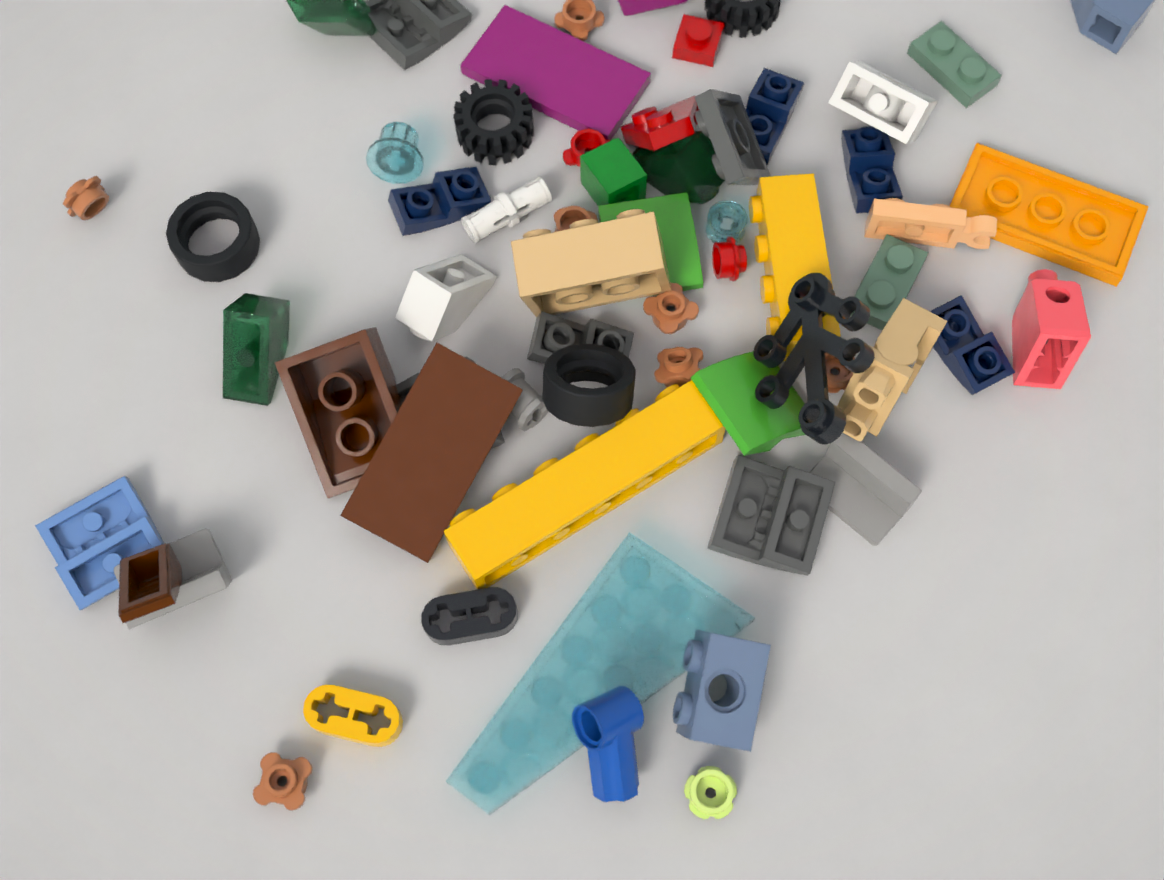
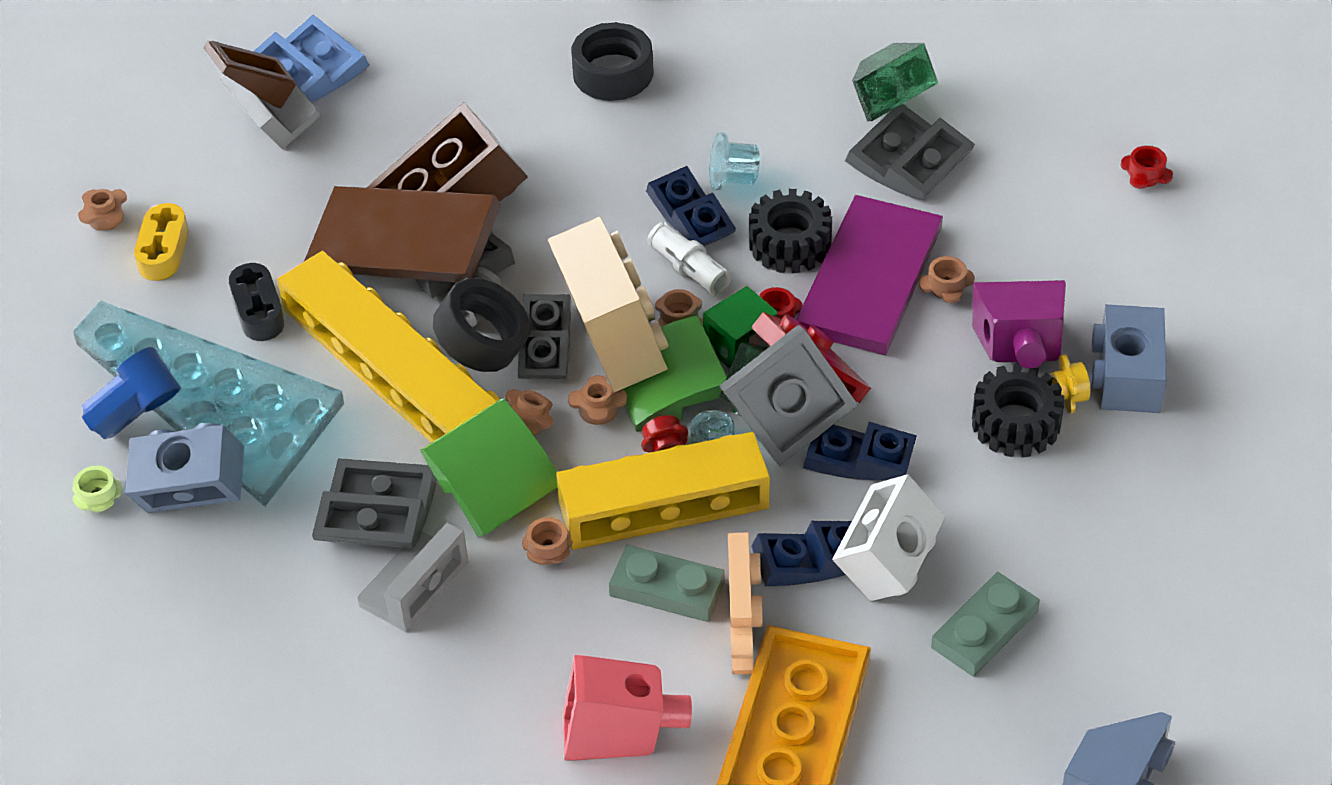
camera: 80 degrees right, 20 degrees down
clear green slope [223,293,290,406] -> none
white slope [395,254,497,342] -> none
red plate [672,14,724,67] -> none
black plant [753,273,875,444] -> none
tan hips [837,298,947,441] -> none
dark blue slope [930,295,1015,395] -> none

